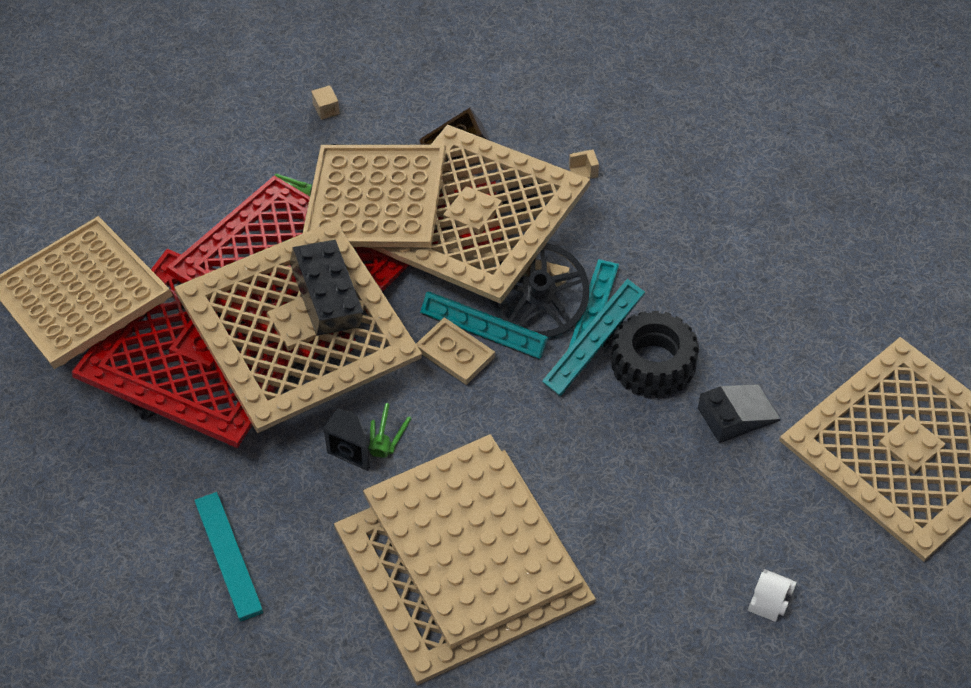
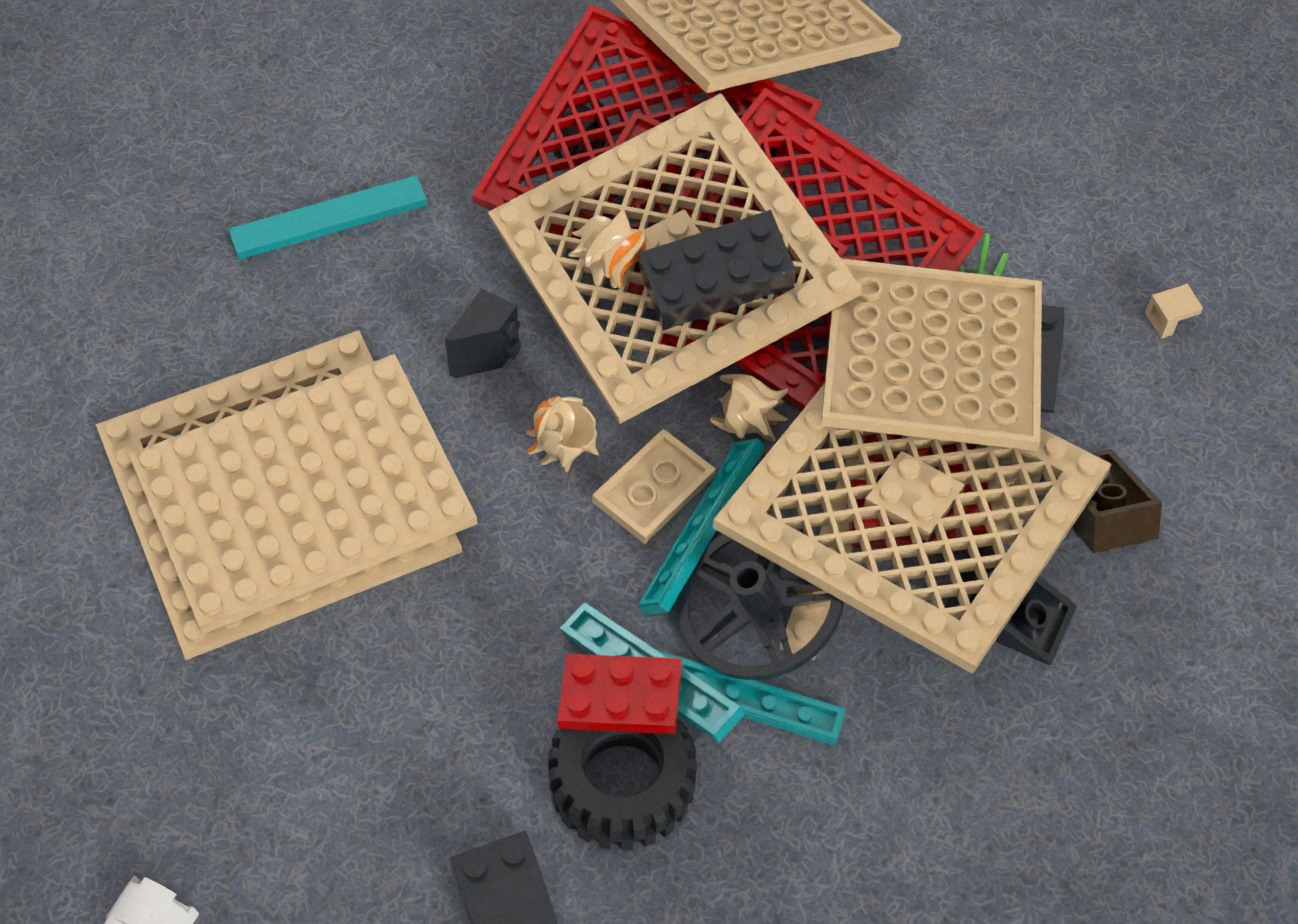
camera: 90 degrees right, 5 degrees up
bright green plant [368,403,411,458] -> none
tan panel [569,150,599,179] -> none
none -> tan hair [526,396,599,473]
none -> red plate [557,654,682,734]
none -> tan hair [569,209,647,288]
none -> tan hair [710,374,788,442]

